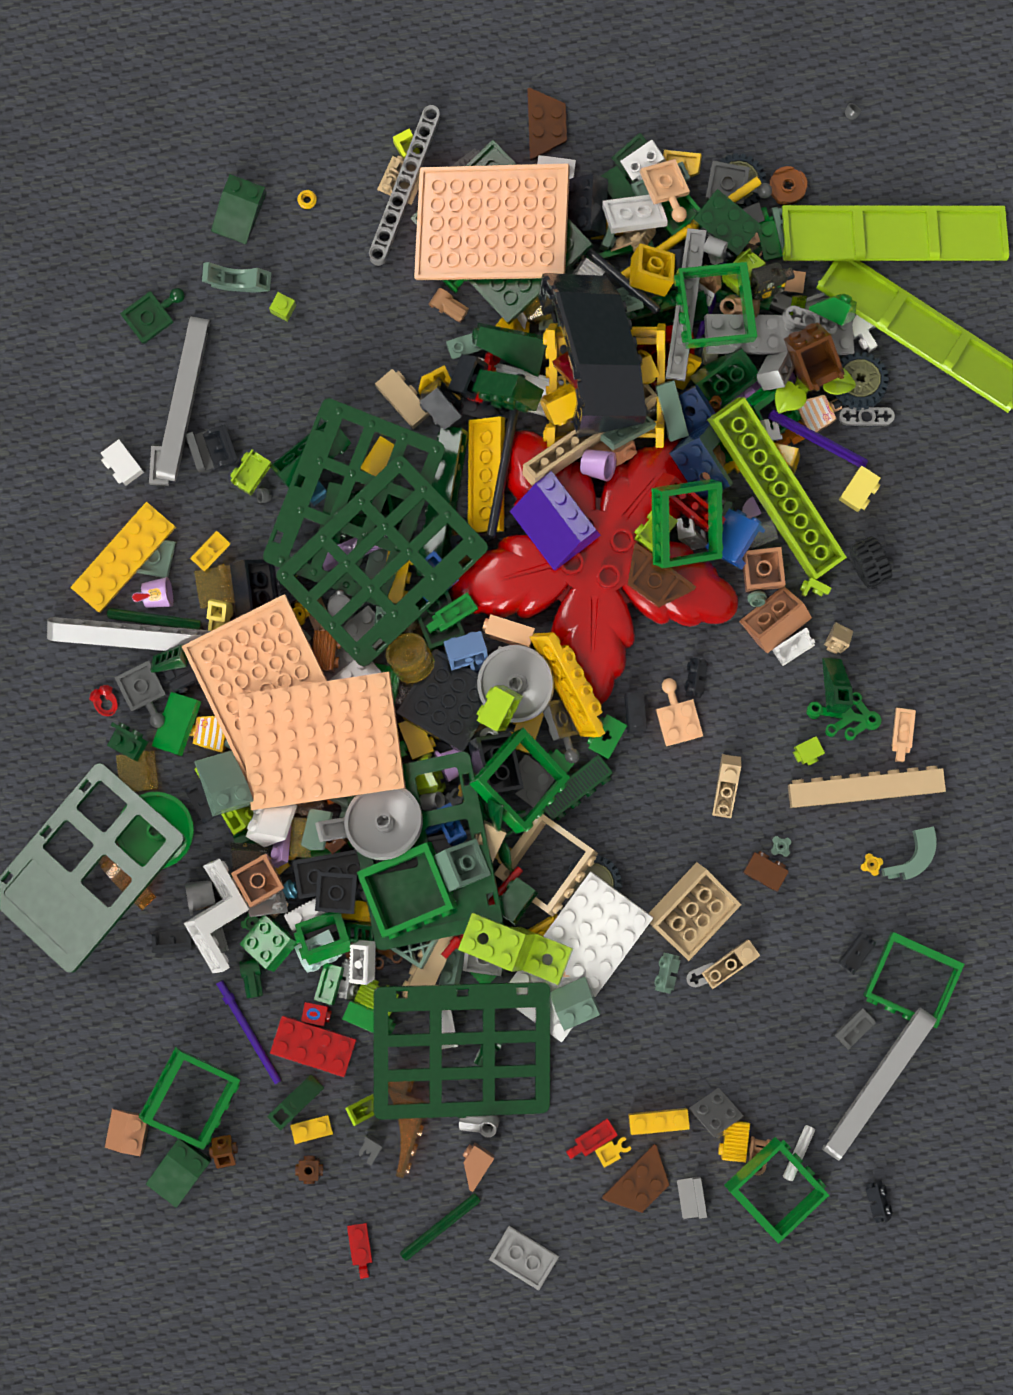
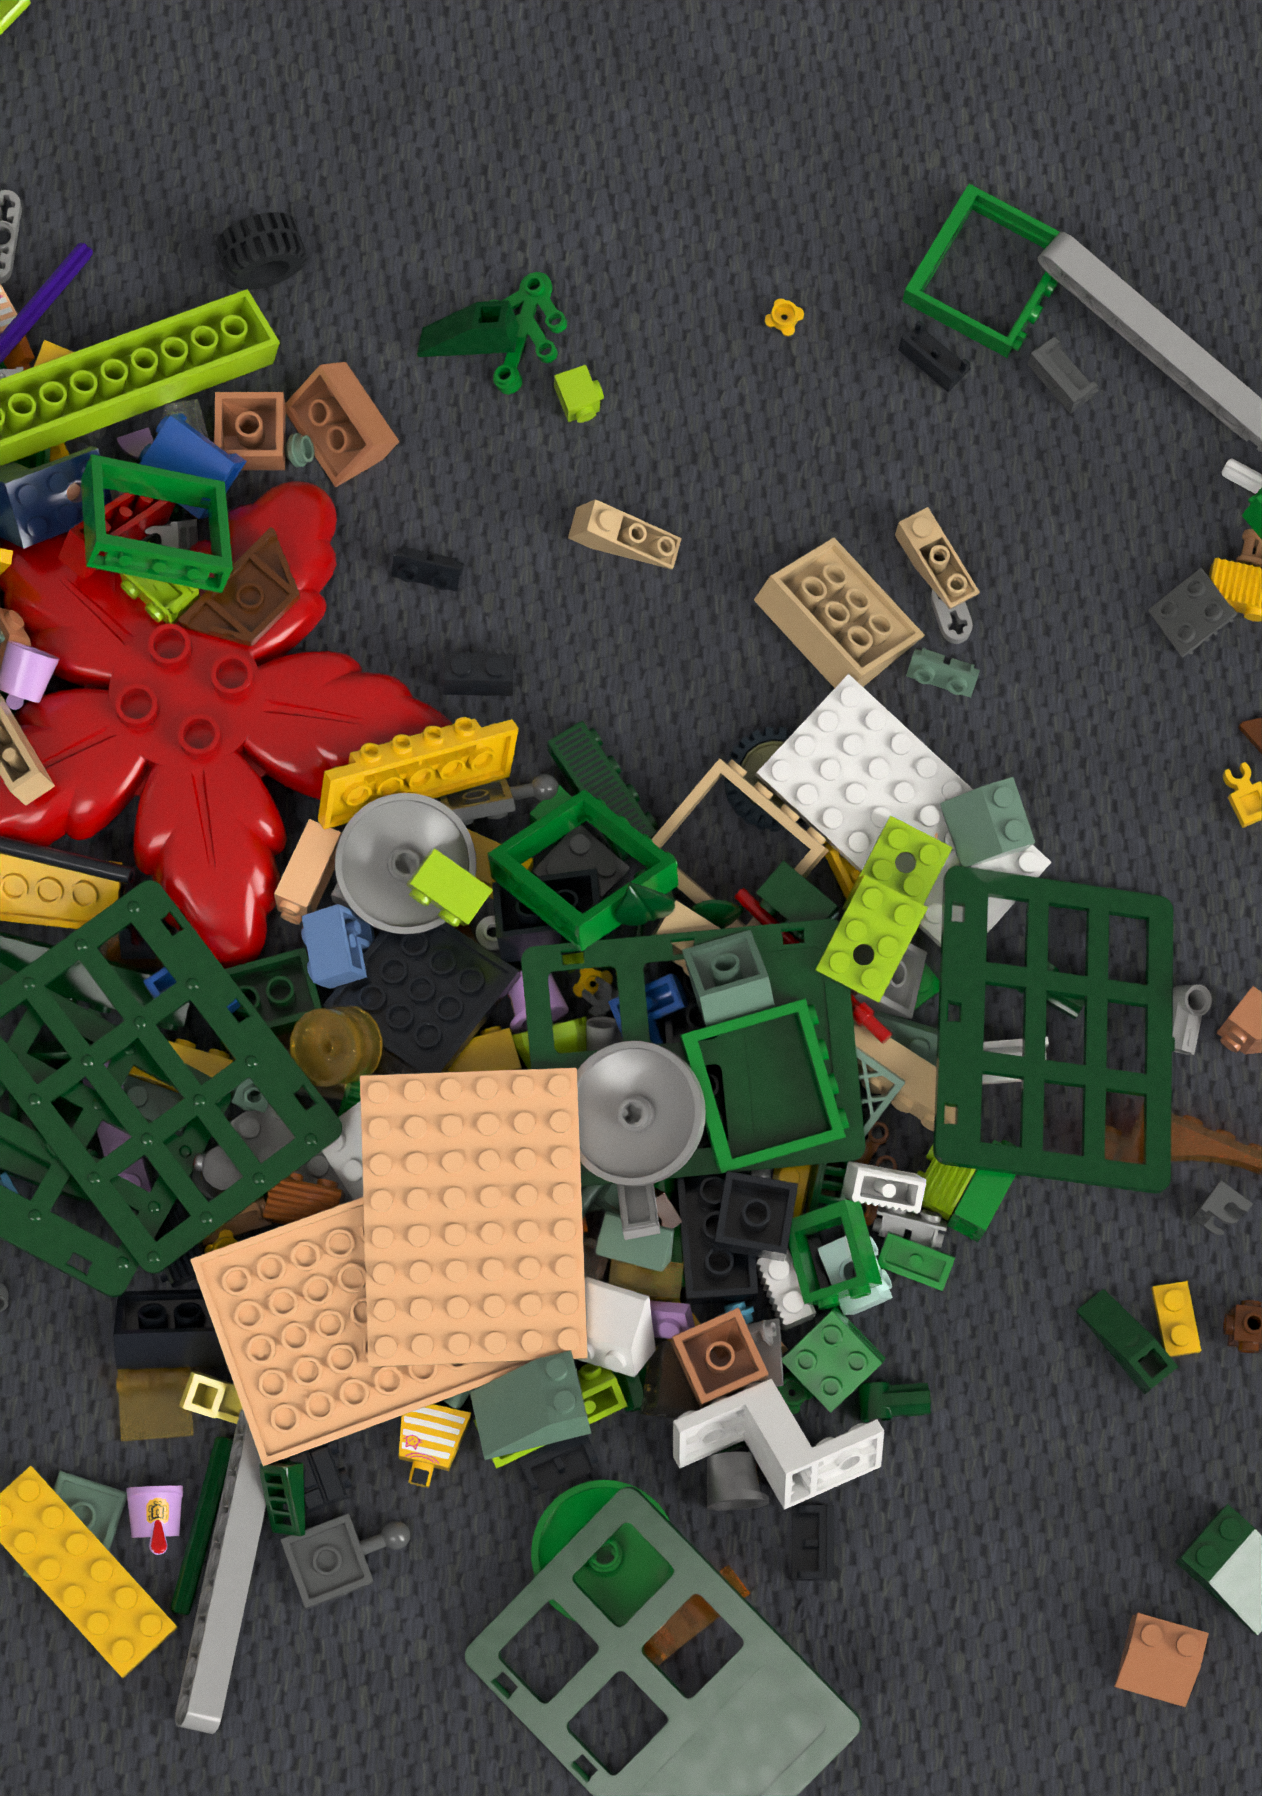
camera: 90 degrees left, 10 degrees down
red piece [89,685,118,716] -> none
dark green bracket [107,722,148,762] -> none
clear yellow hinge [116,751,159,792] -> none
green window [139,1047,240,1150] -> none
green tile [152,692,201,756] -> none
yellow hinge [190,531,230,571] -> none
reddish brown brick [209,1135,238,1169] -> none
dark purple bar [216,980,281,1084] -> none
red brick [270,1015,357,1077] -> none
red brick [301,1002,332,1026] -> none
lime slope [345,1094,374,1126] -> none
green hinge [426,592,478,633] -> none
dark purple slope [510,471,601,571] -> none
red plate [566,1118,618,1159] -> none
green brick [587,714,627,760] -> none
yellow brick [628,1108,690,1135] -> none
light nougat plate [656,678,703,746] -> none
reddish brown brick [742,851,789,892] -> none
sand green plate [771,836,791,857] -> none
white hinge [772,628,815,666] -> none
tan brick [788,766,946,808] -> none
lime bracket [800,578,831,597] -> none
tan slope [824,623,853,654] -> none
light yellow brick [839,466,880,512] -> none
sand green arch [881,827,936,880] -> none
light nougat hinge [892,708,916,762] -> none

